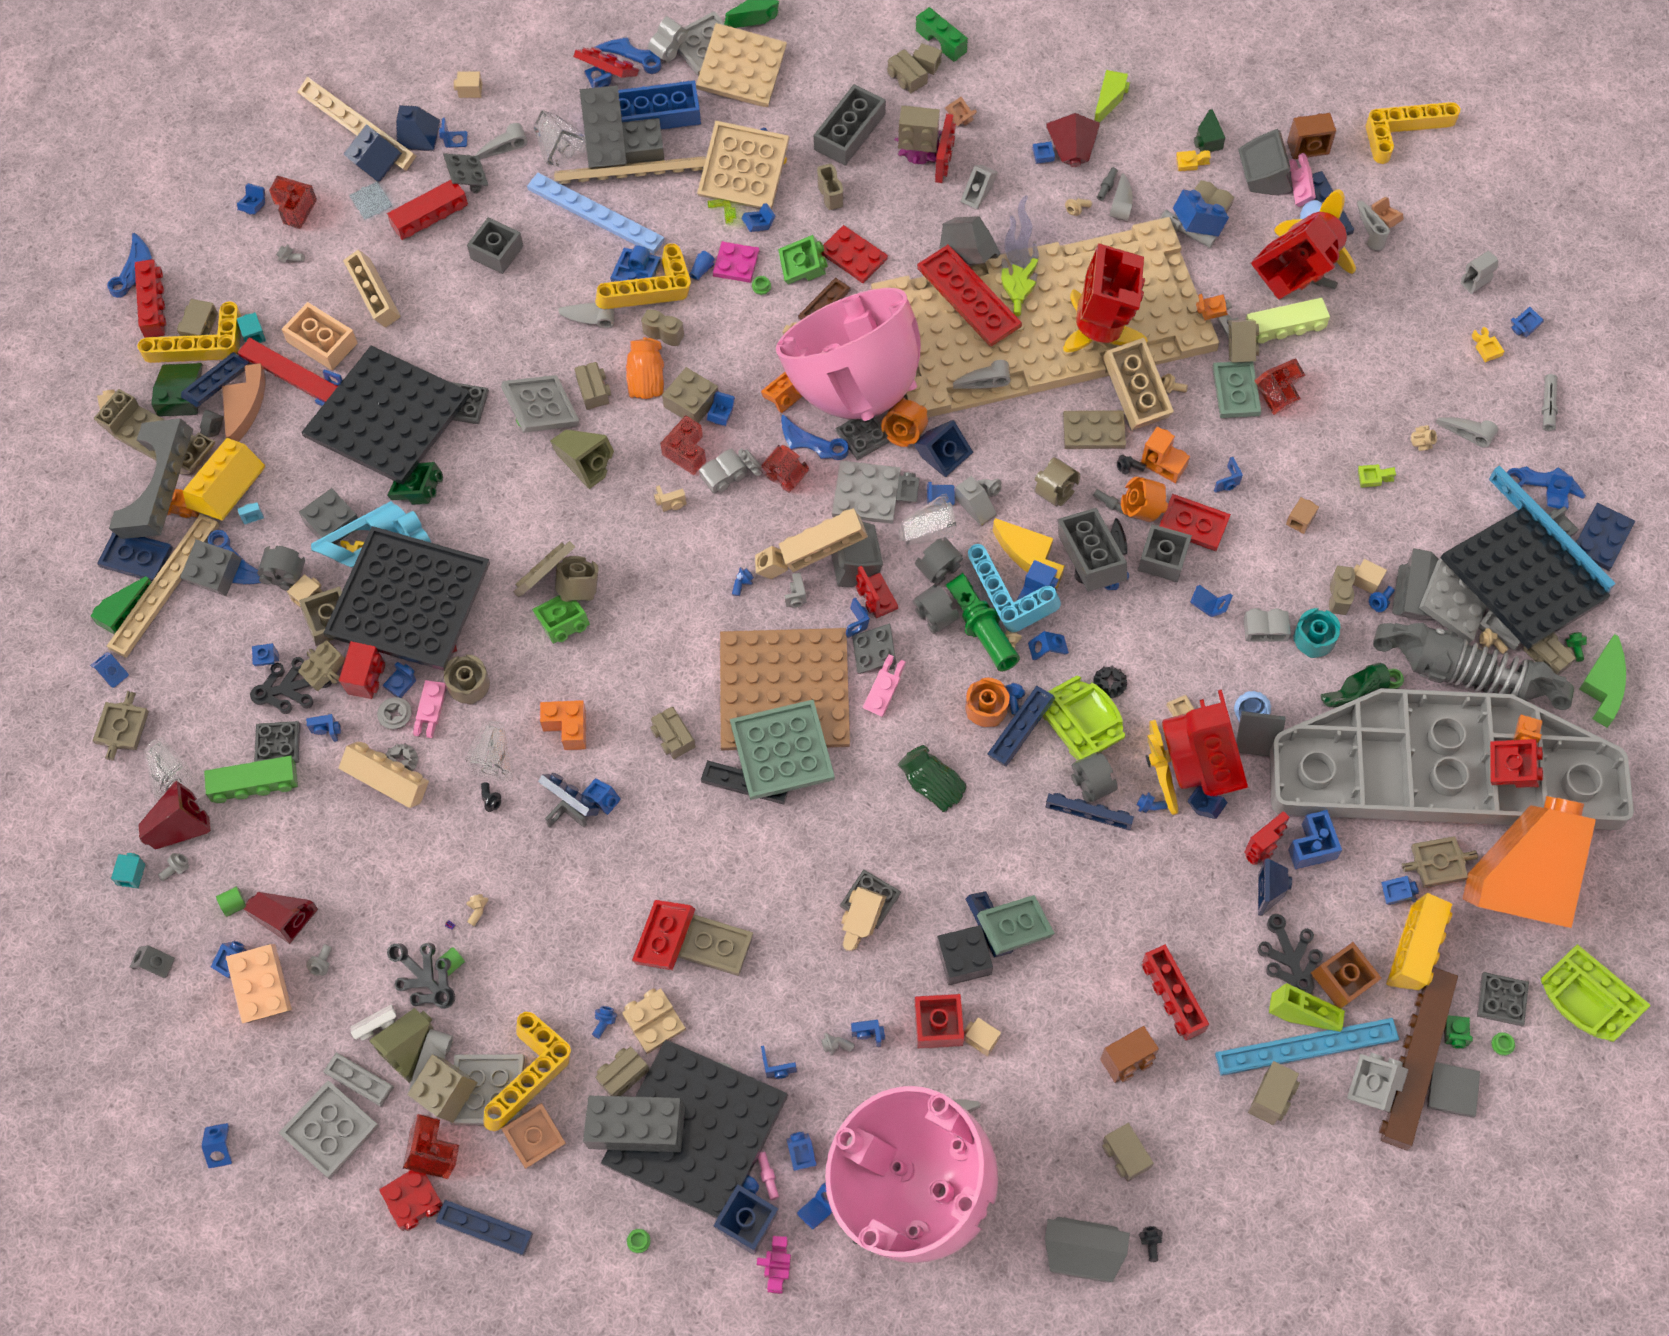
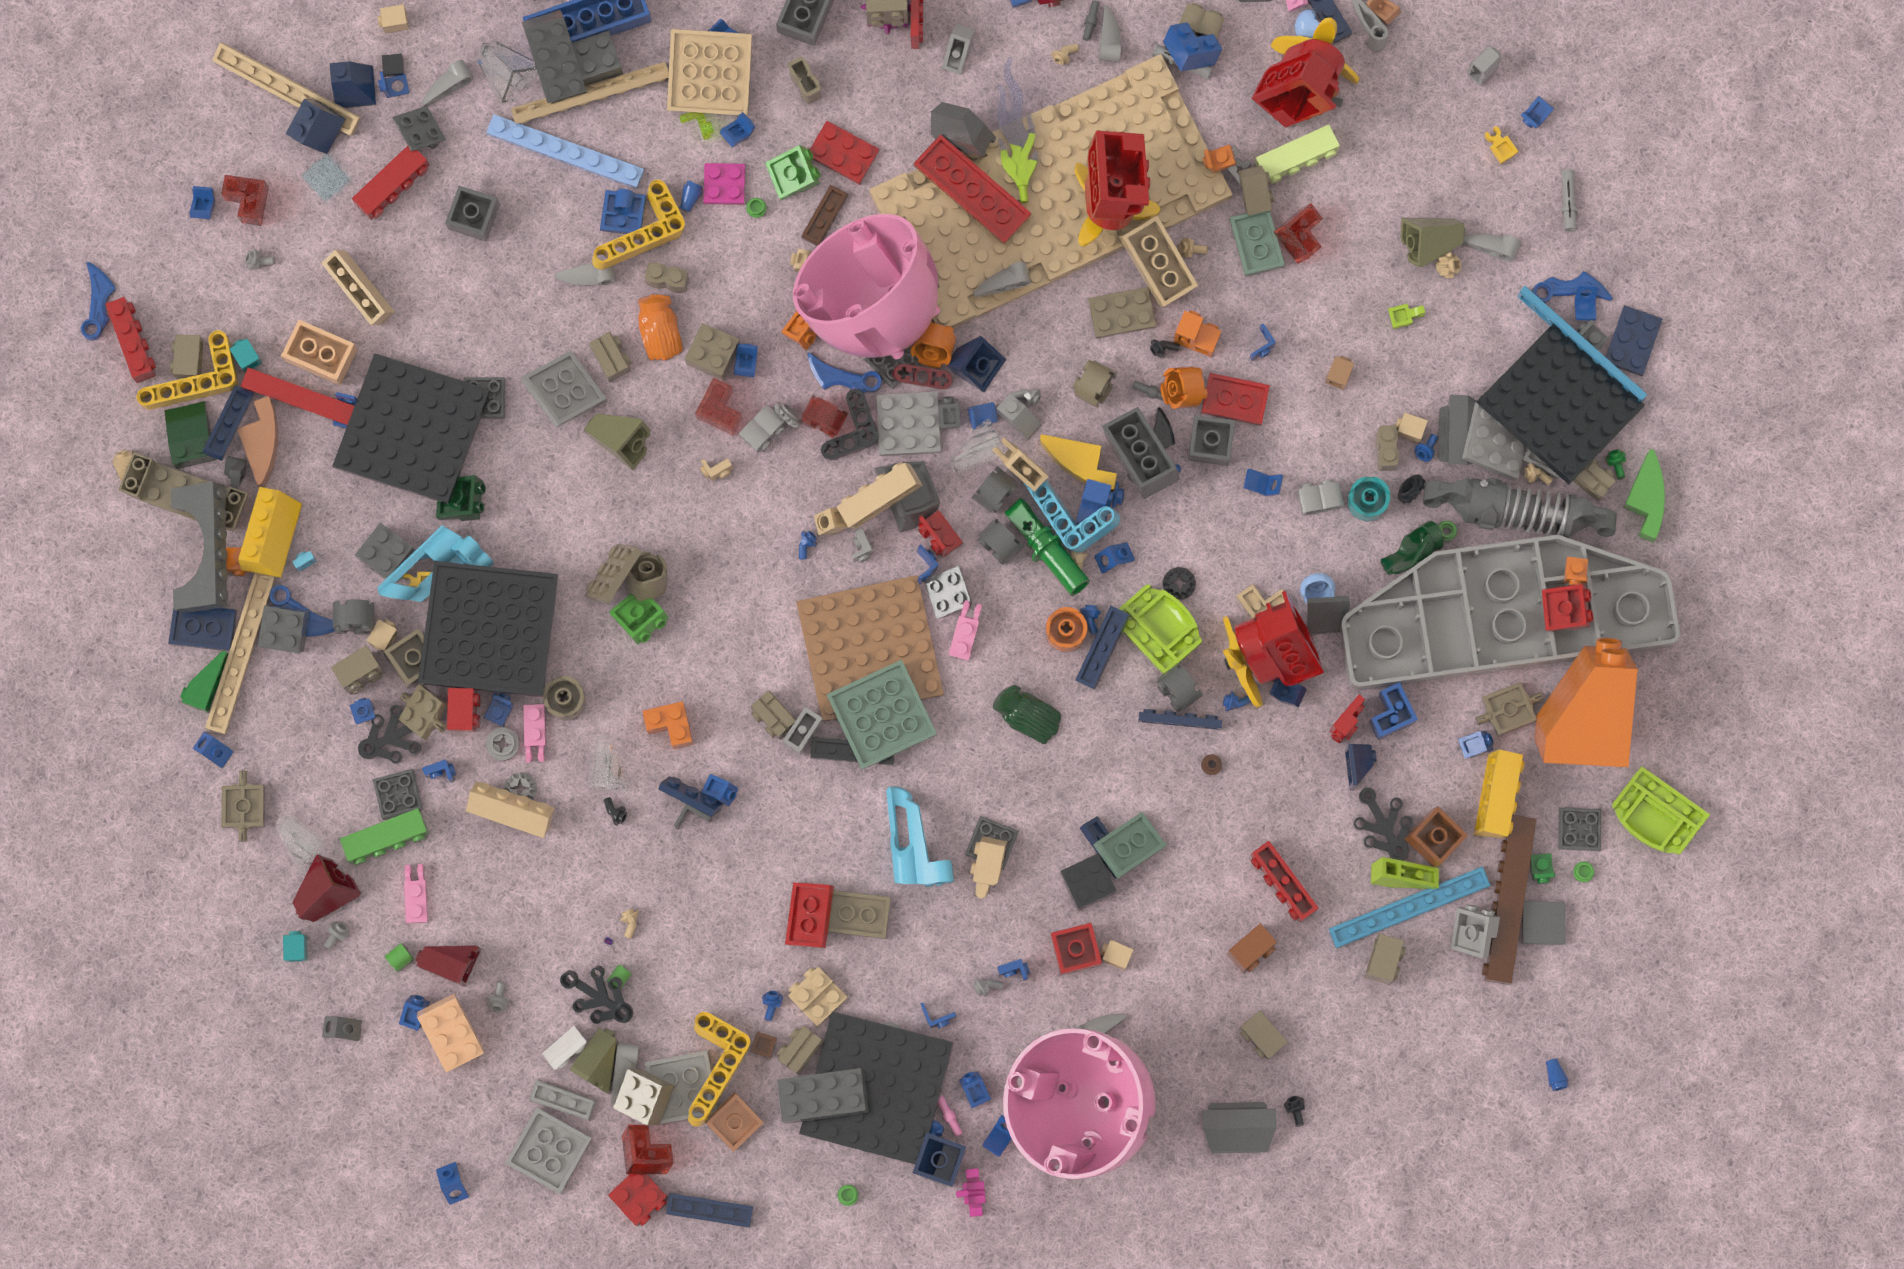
camera: 10 degrees left, 15 degrees up
none -> dark tan brick [331,645,385,694]
none -> black tile [382,54,404,77]
none -> bright pink hinge [404,864,428,924]
none -> reddish brown plate [750,1032,777,1059]
none -> light grey brick [782,707,823,756]
none -> black beam [821,389,879,461]
none -> medium azure panel [886,786,954,887]
none -> dark red beam [893,364,952,389]
none -> tan hinge [992,437,1049,492]
none -> blue plate [1112,482,1124,508]
none -> reddish brown plate [1201,754,1222,775]
none -> black gear [1398,474,1426,504]
none -> olive slope [1400,217,1465,267]
none -> blue cone [1546,1058,1569,1091]

